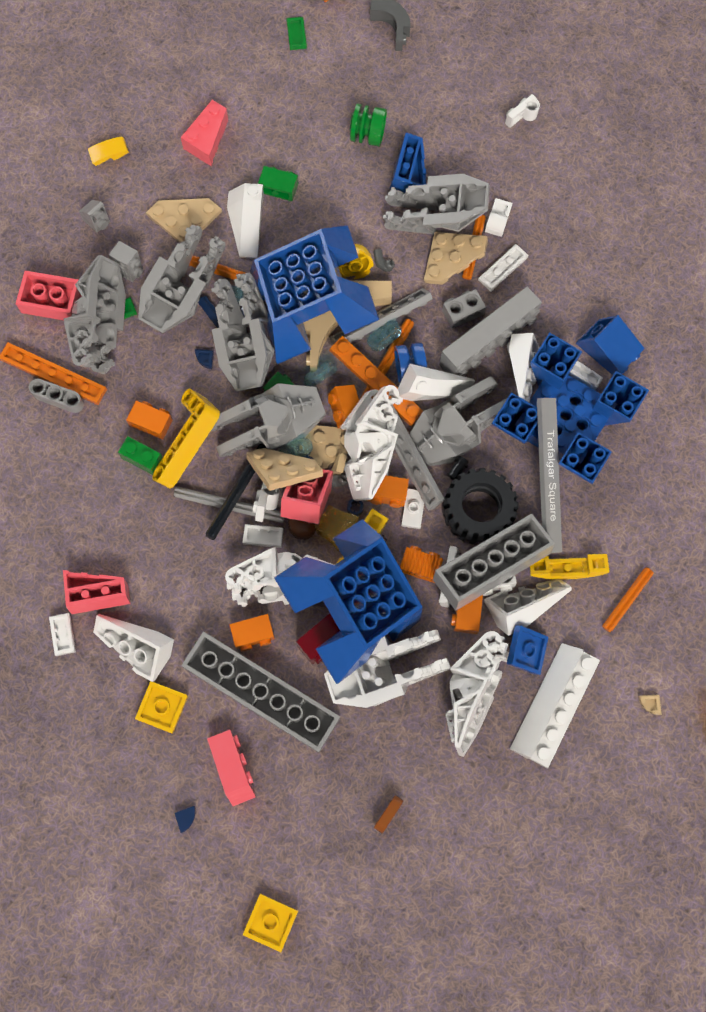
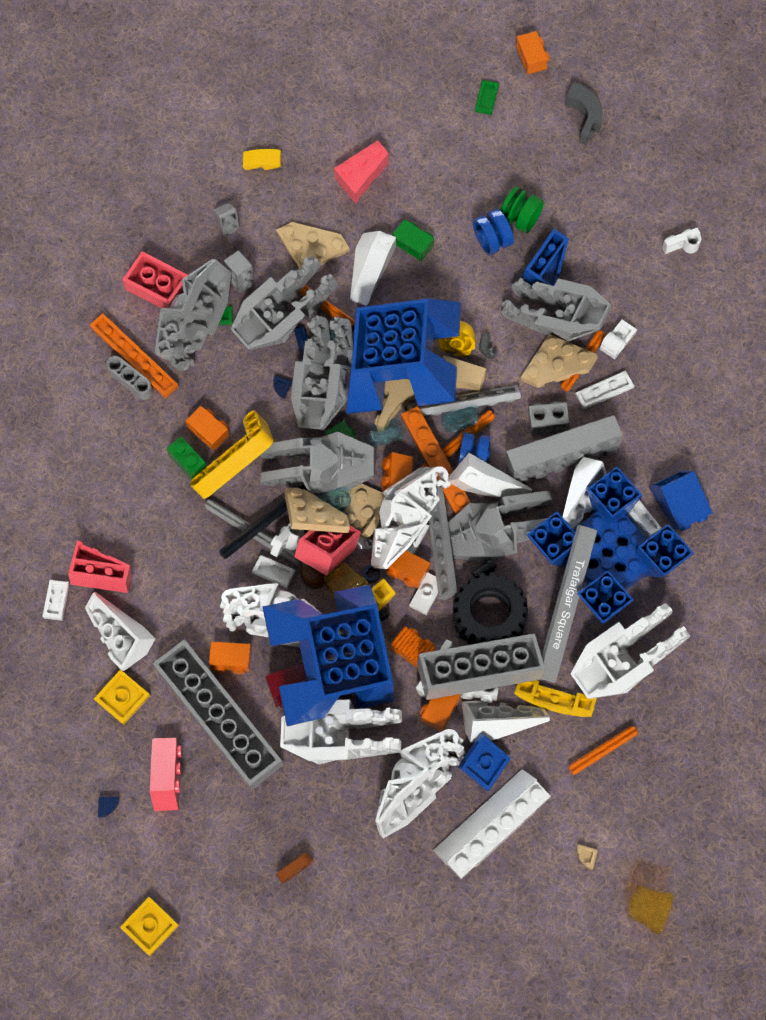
camera: 25 degrees right, 5 degrees down
none -> blue wheel [472,208,514,256]
none -> white connector [571,603,690,699]

